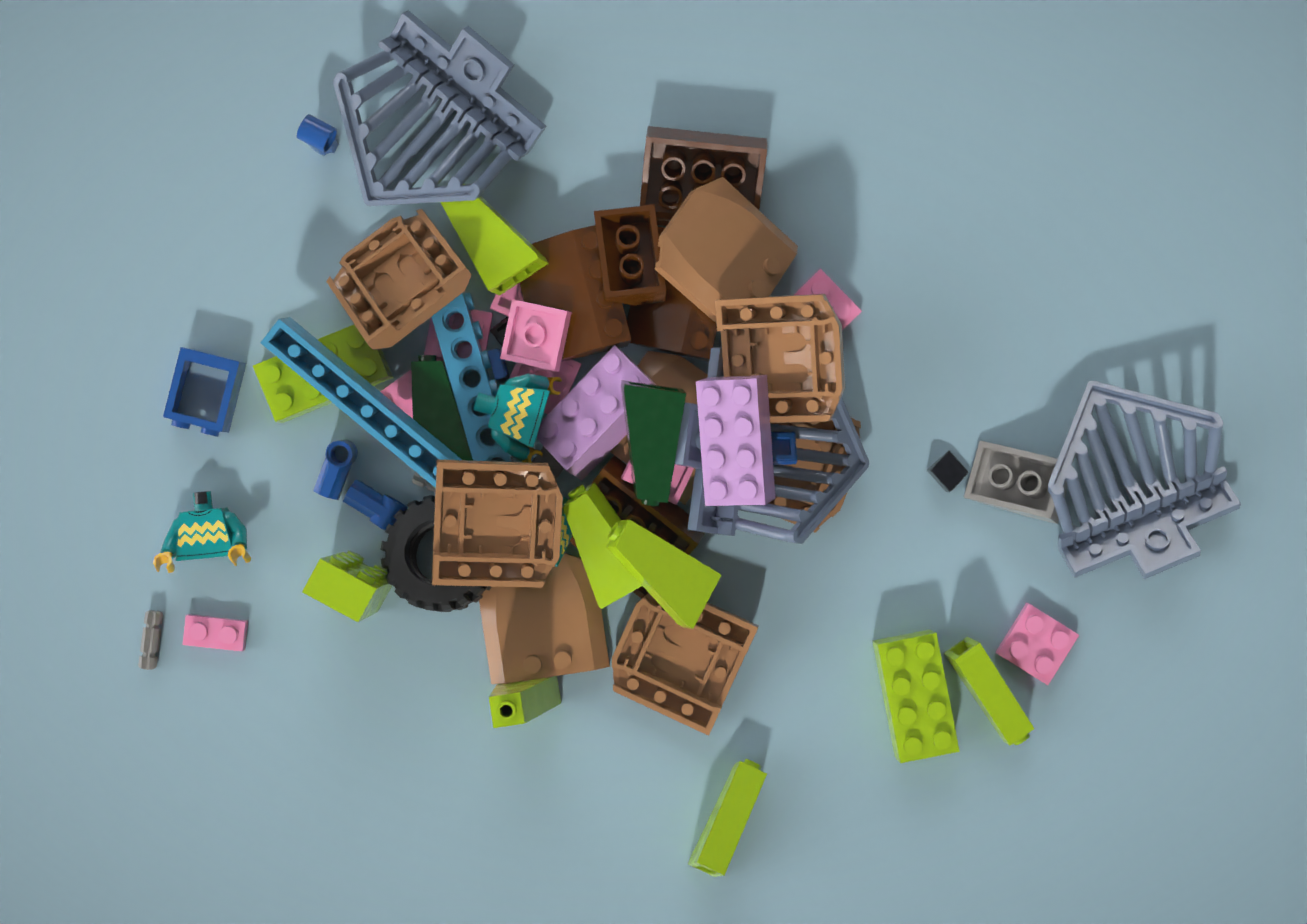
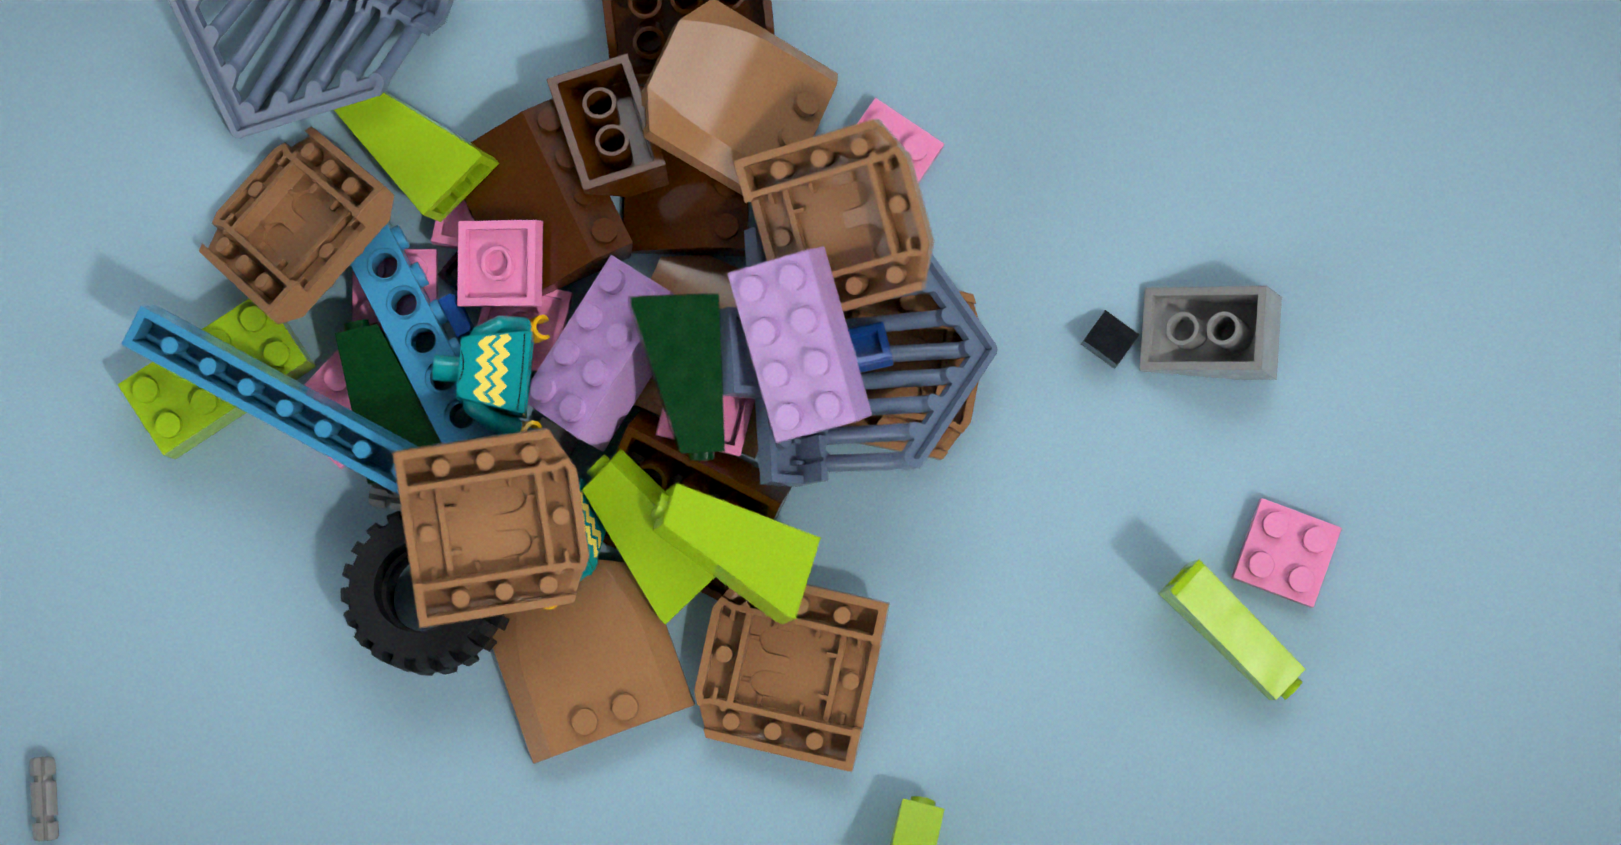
camera: 10 degrees left, 5 degrees down
teal torso [153,491,251,573] -> none
blue window [163,347,246,437] -> none
bright pink plate [183,614,248,651] -> none
blue piece [296,114,339,156] -> none
lime brick [302,550,393,622] -> none
blue piece [313,440,358,500] -> none
blue piece [343,480,408,530] -> none
lime slope [489,676,561,728] -> none
lime brick [872,629,960,763] -> none
sand blue plate [1048,381,1241,579] -> none

